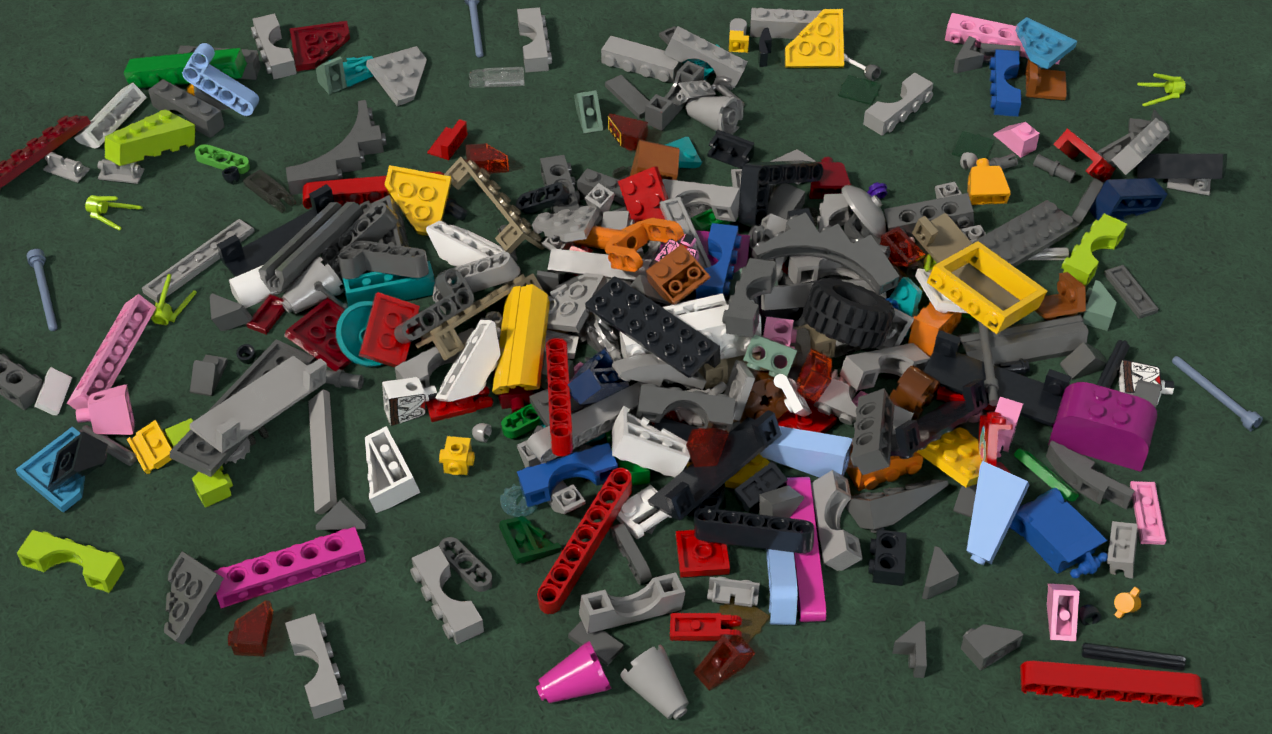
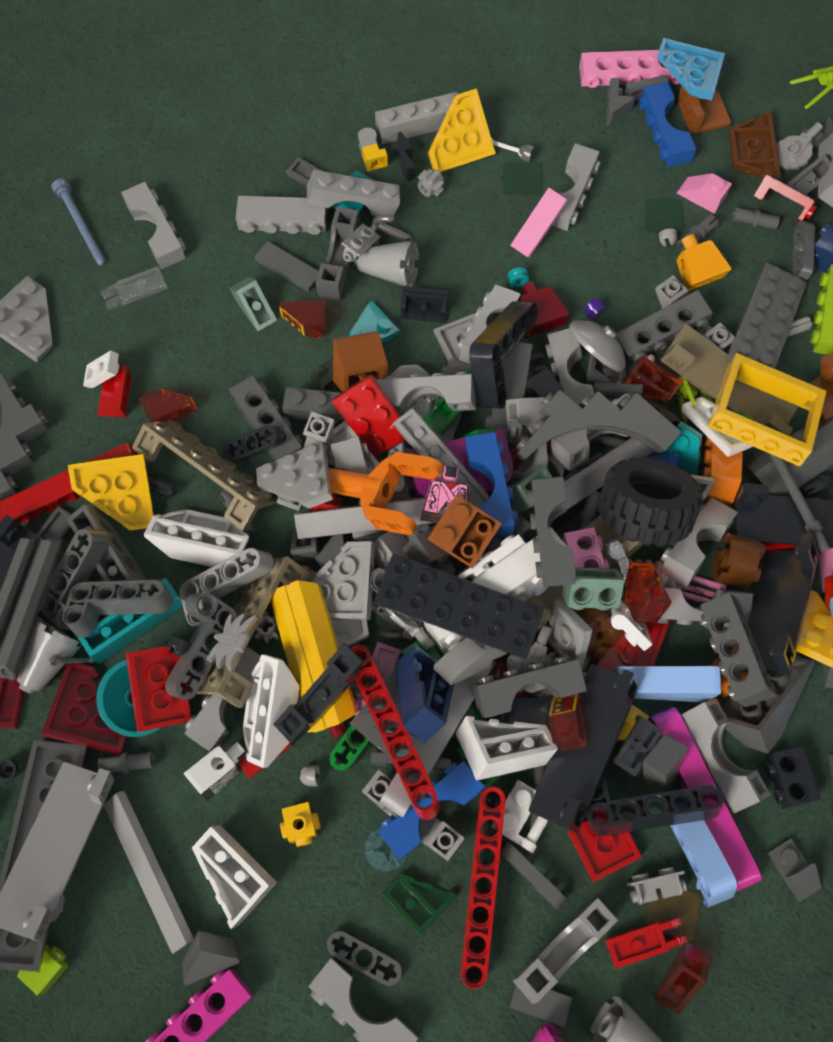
camera: 20 degrees left, 20 degrees up
none -> white plate [83,350,119,388]
none -> black hinge [167,635,191,657]
none -> light grey piece [207,613,258,672]
none -> black slope [273,643,364,744]
none -> light grey gear [418,169,444,197]
none -> teal bush [508,267,530,288]
none -> bright pink tile [510,188,568,258]
none -> reddish brown wing [728,110,781,181]
none -> dark grey slope [767,838,822,902]
none -> light grey piece [776,122,823,171]

